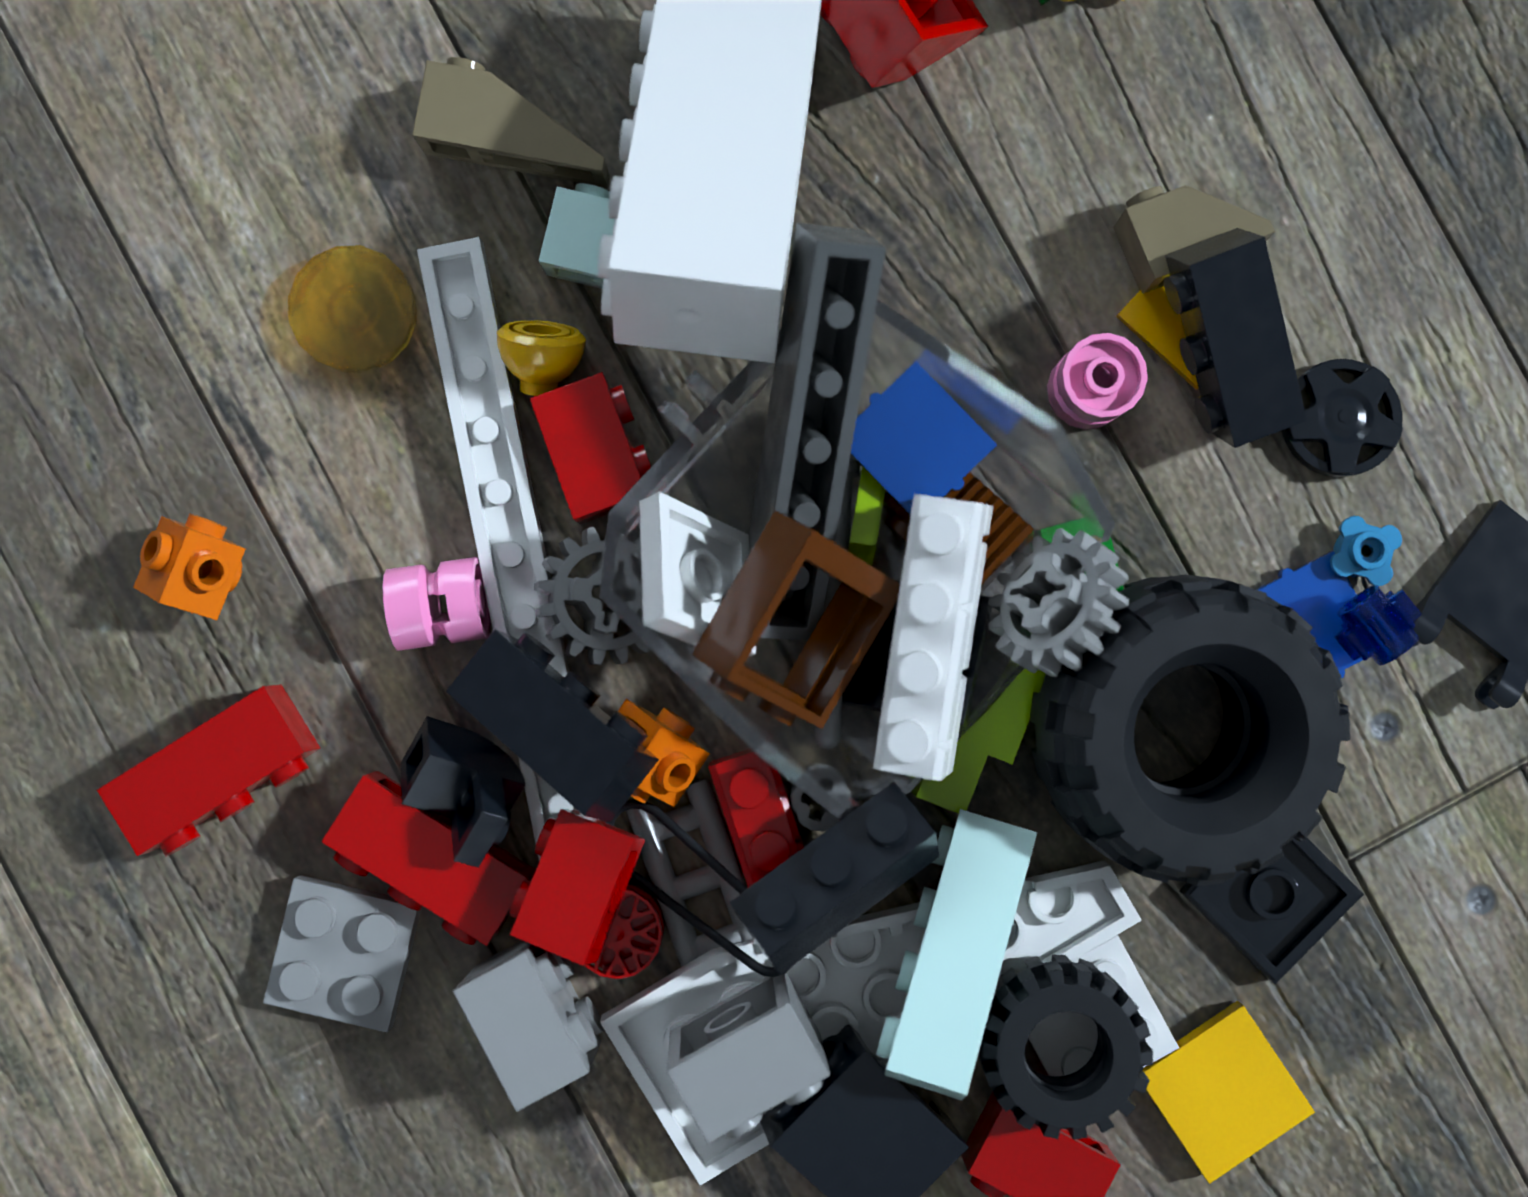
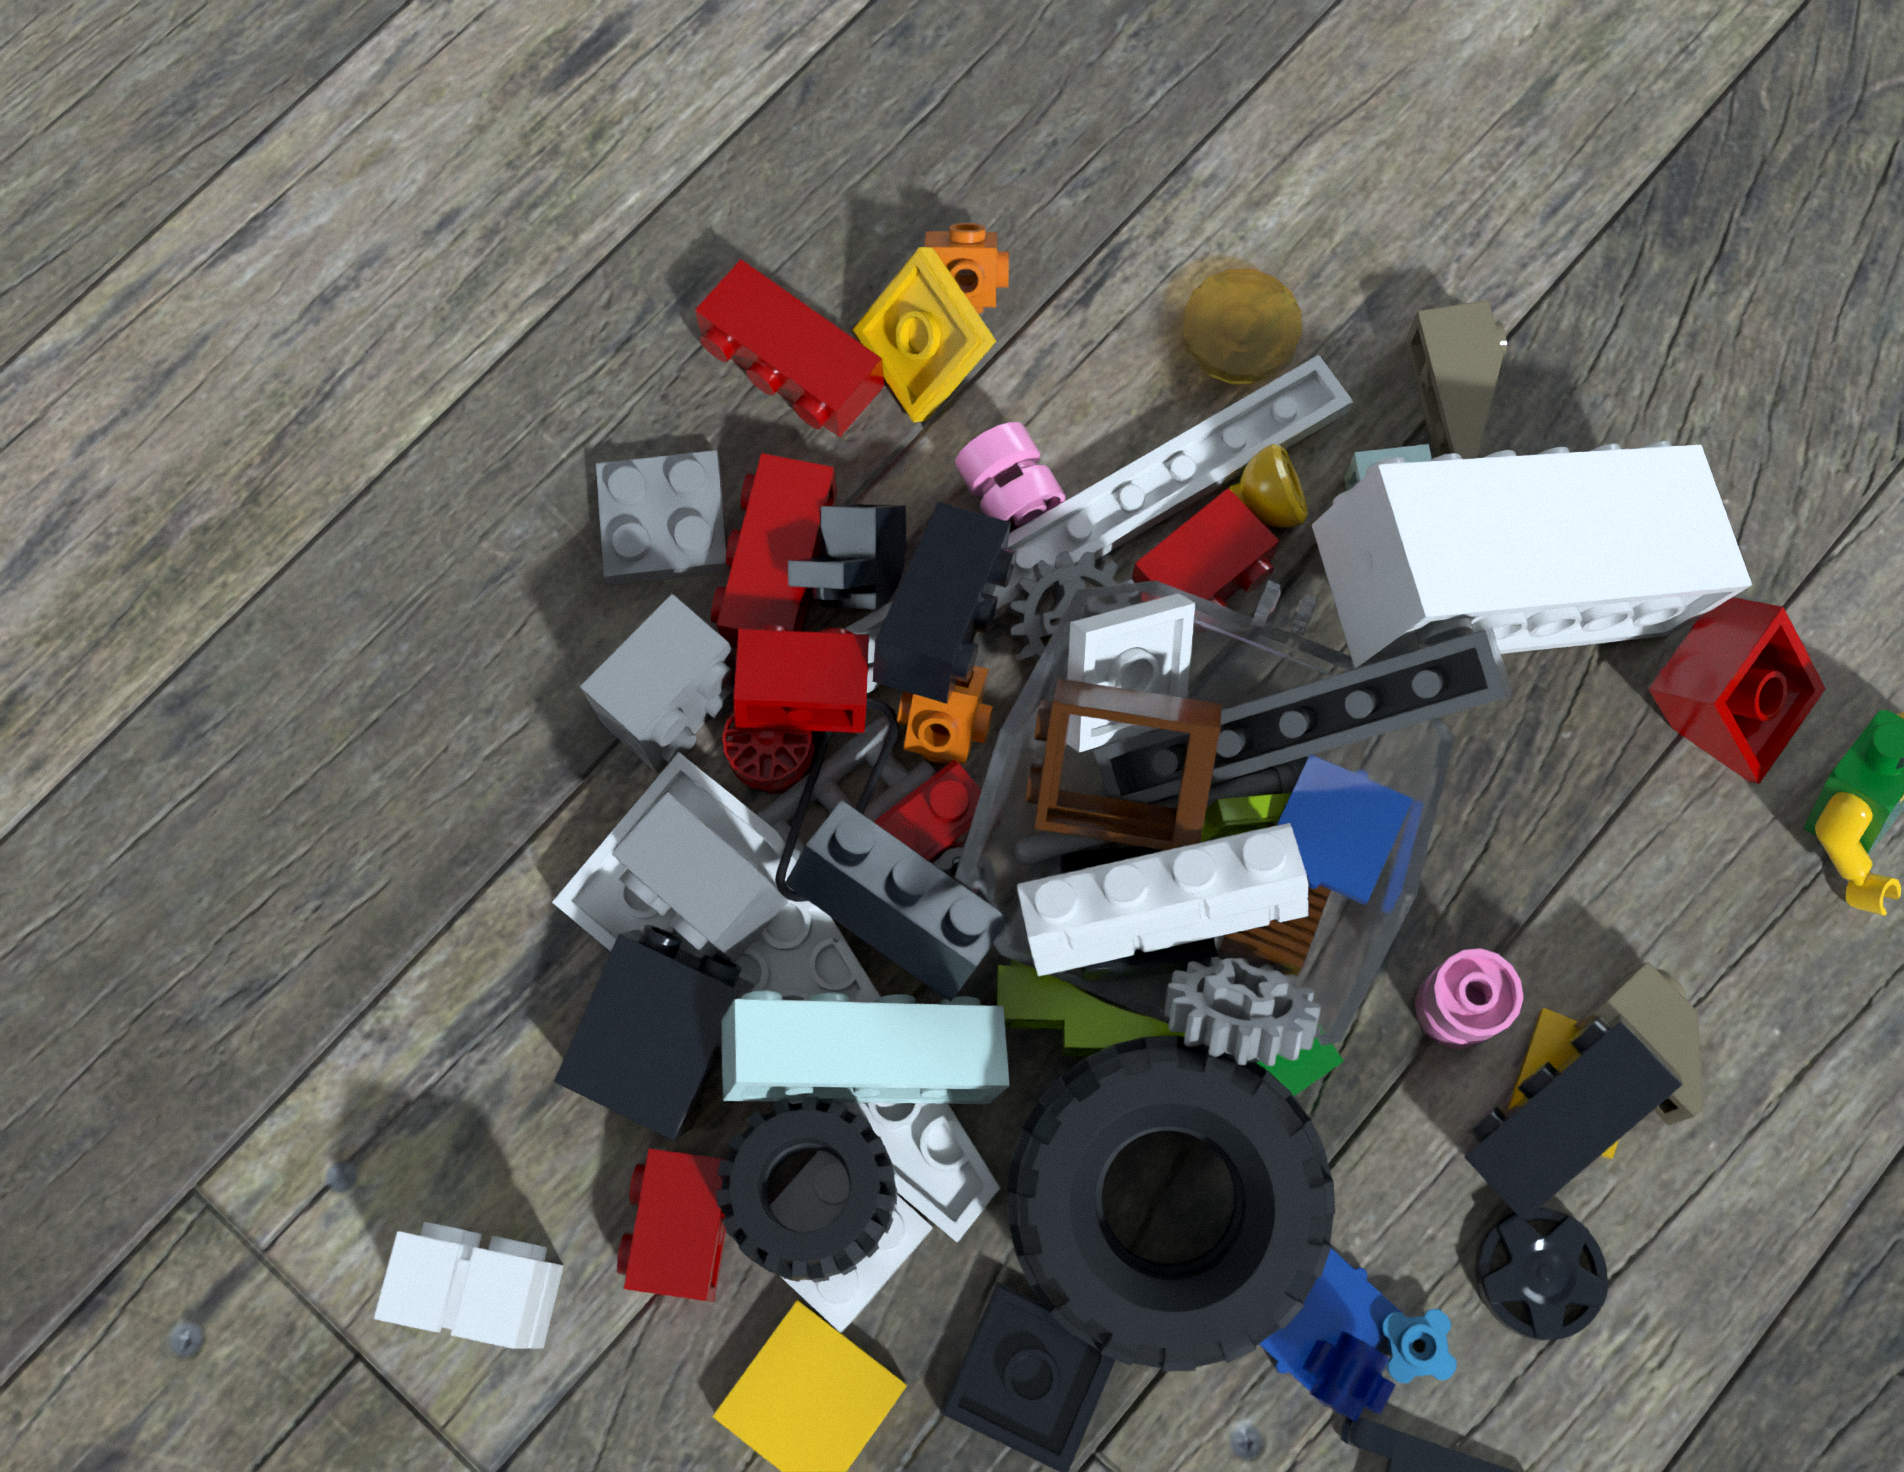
camera: 75 degrees right, 15 degrees down
none -> yellow tile [852,247,997,422]

